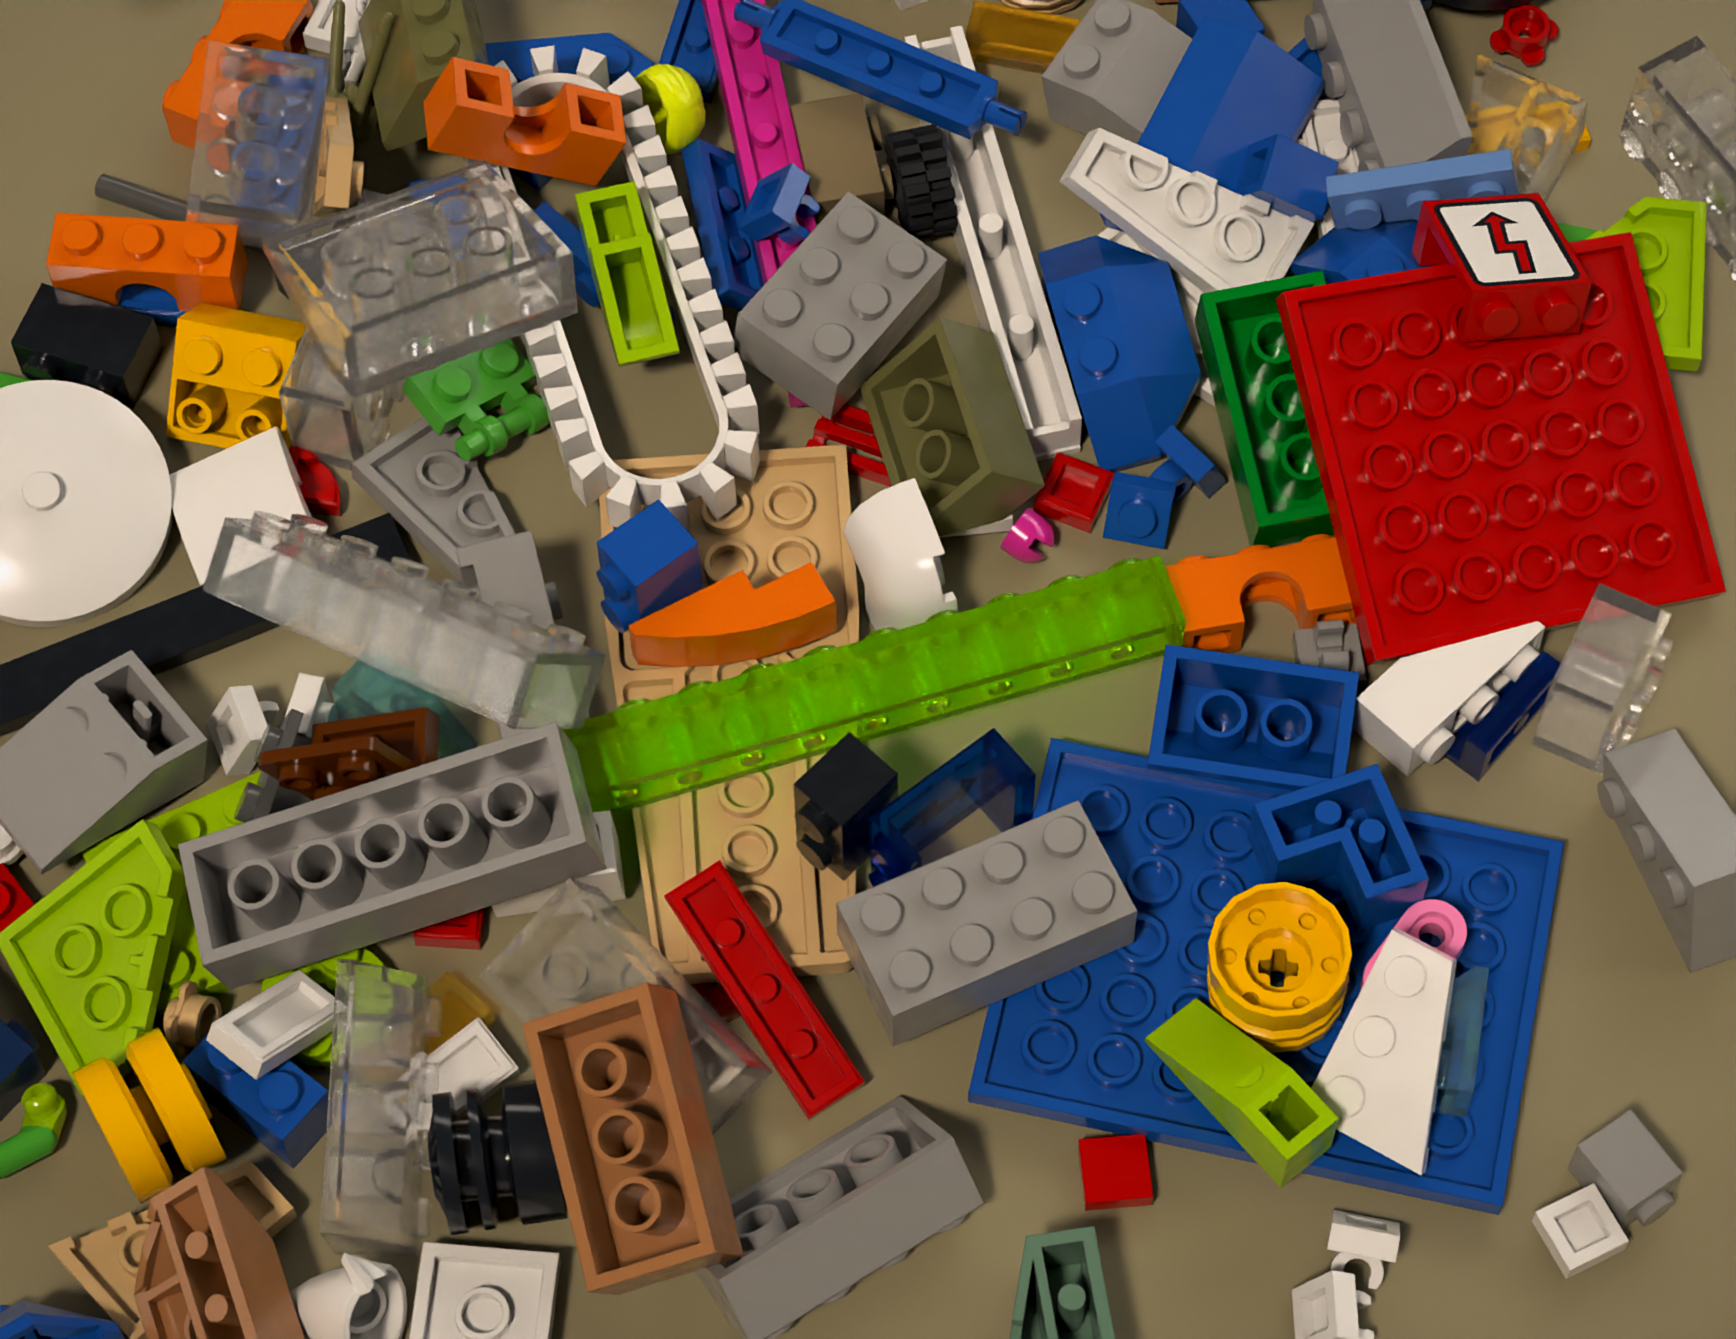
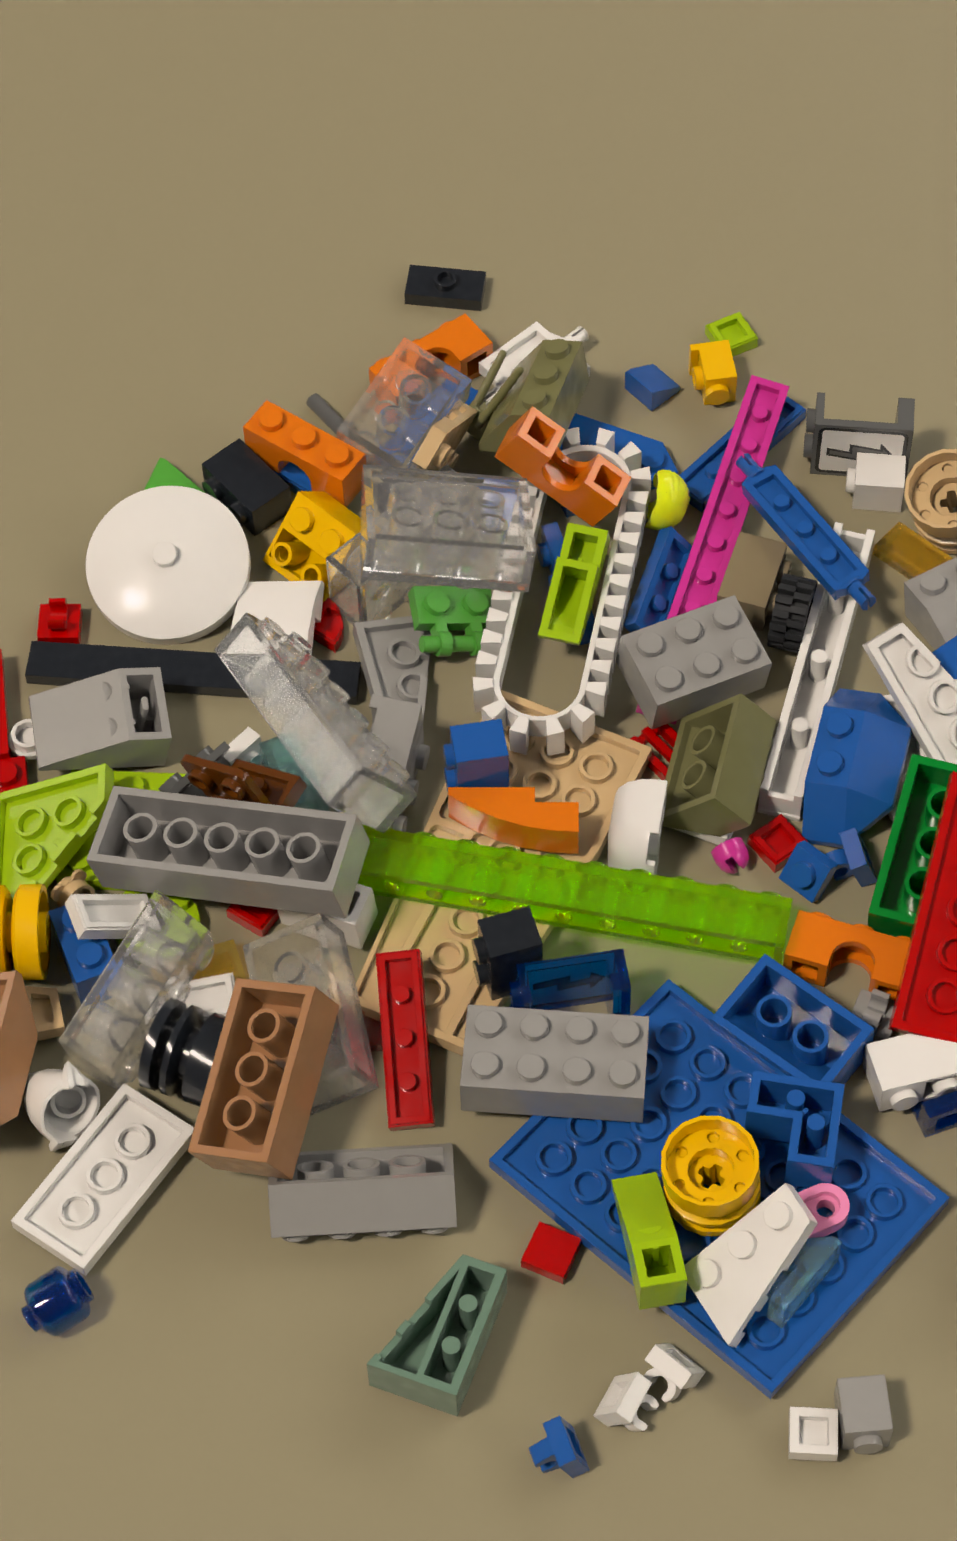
camera: 30 degrees right, 5 degrees down
white tile [206,685,280,776] -> none
blue tile [738,163,820,245] -> none

